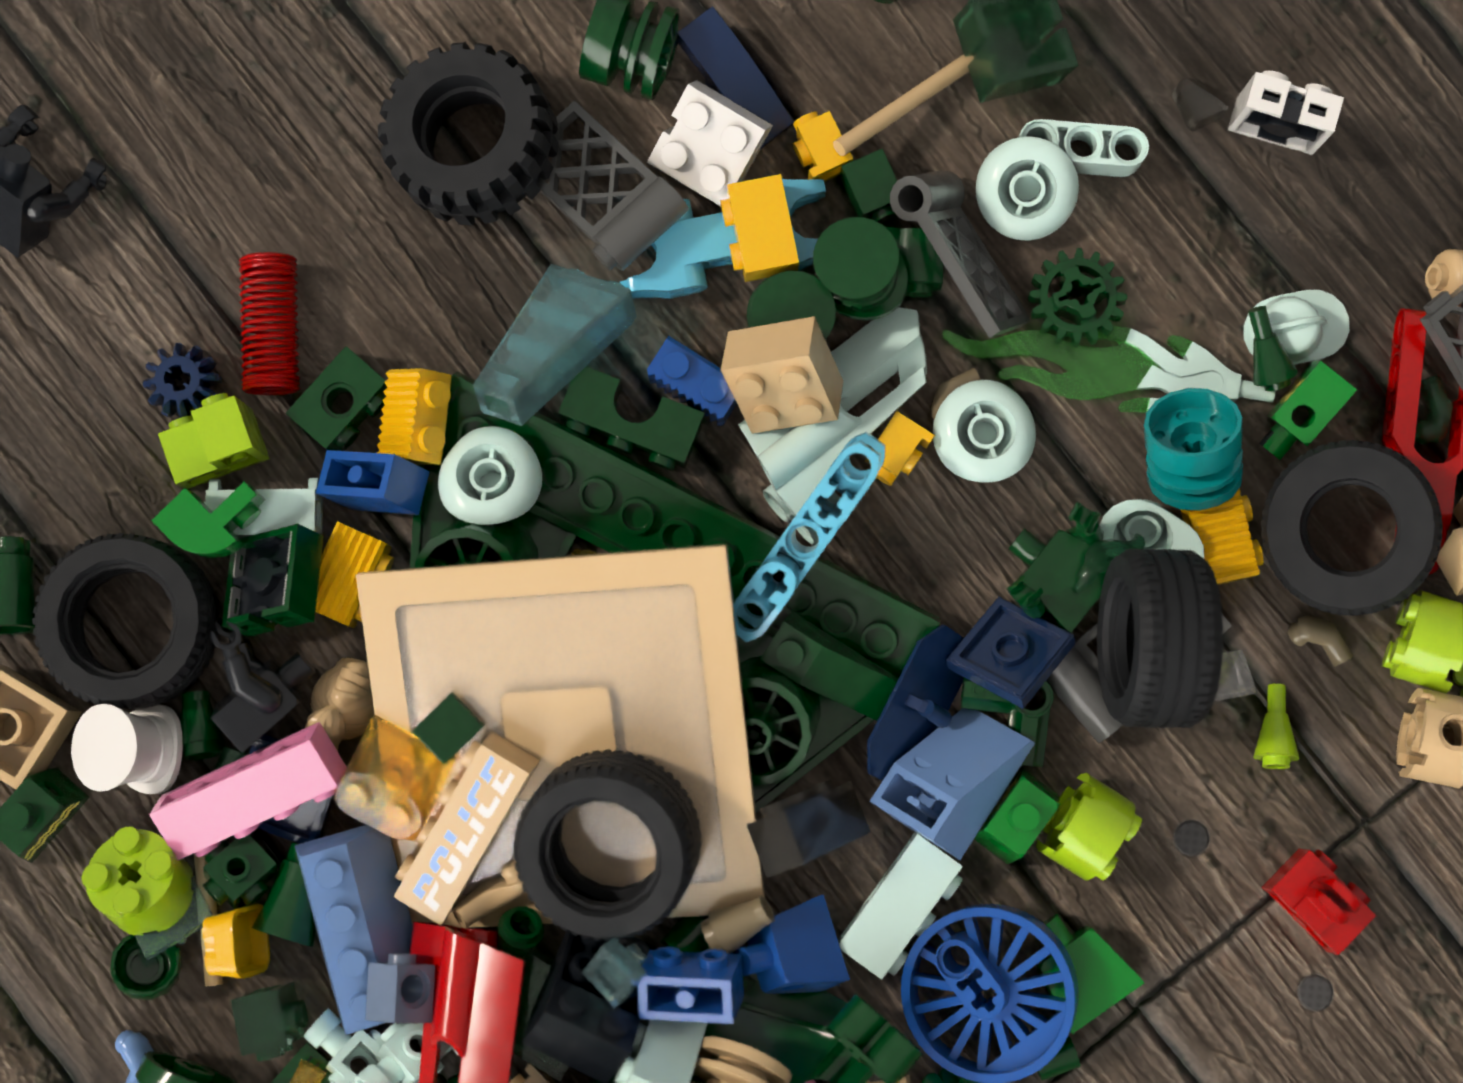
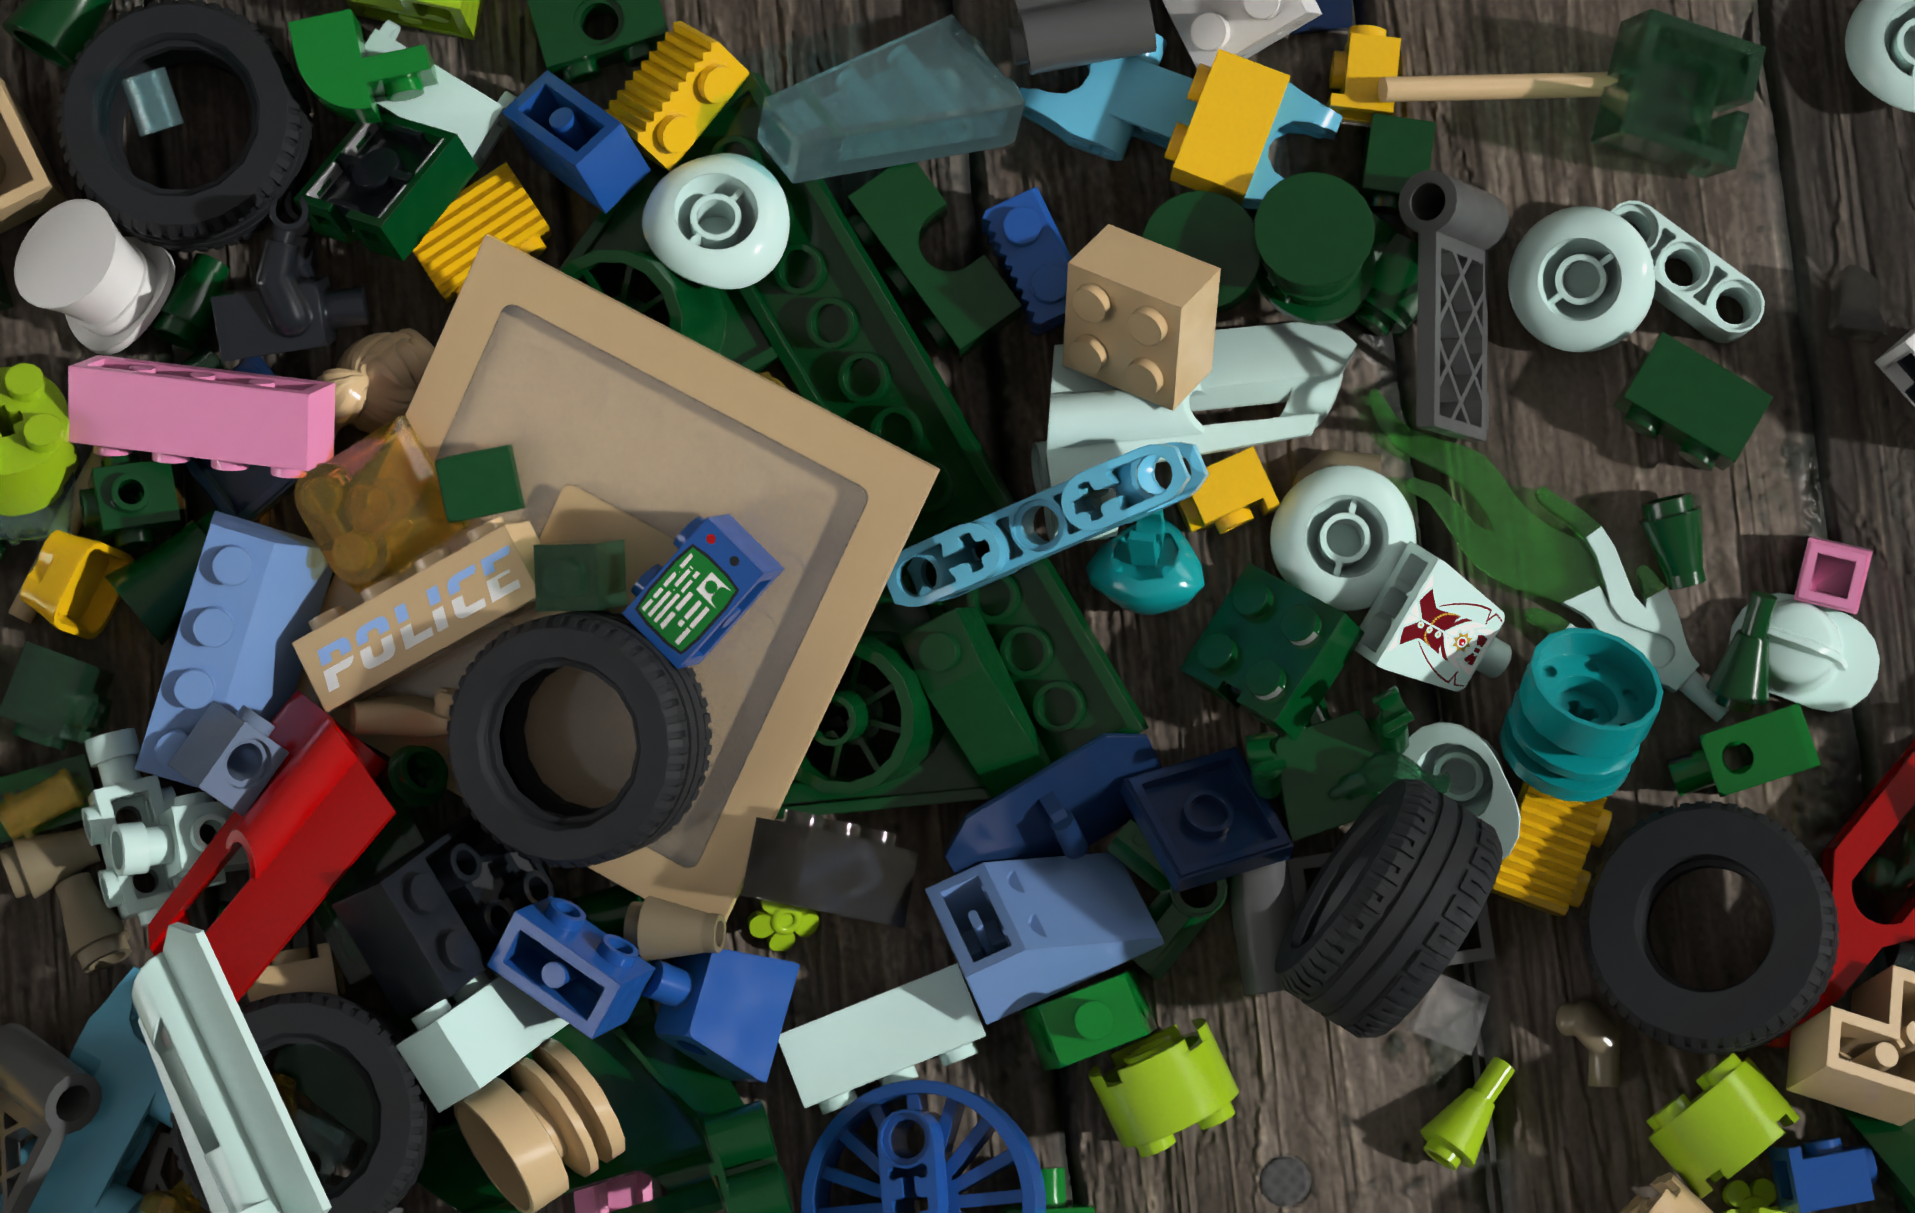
camera: 30 degrees right, 0 degrees up
clear light blue tile [583,938,648,1008] -> none
dark green gear [1028,248,1127,348] -> none
none -> clear light blue hinge [121,67,184,137]
none -> clear green brick [533,539,627,611]
none -> brick [622,514,785,669]
none -> lime plant [747,884,820,951]
none -> teal piece [1085,509,1205,615]
none -> dark green piece [1180,563,1365,741]
none -> light aqua torso [1355,541,1512,692]
none -> dark green brick [1613,332,1773,471]
none -> dark green cone [1639,492,1706,590]
none -> bright pink slope [1793,536,1873,614]

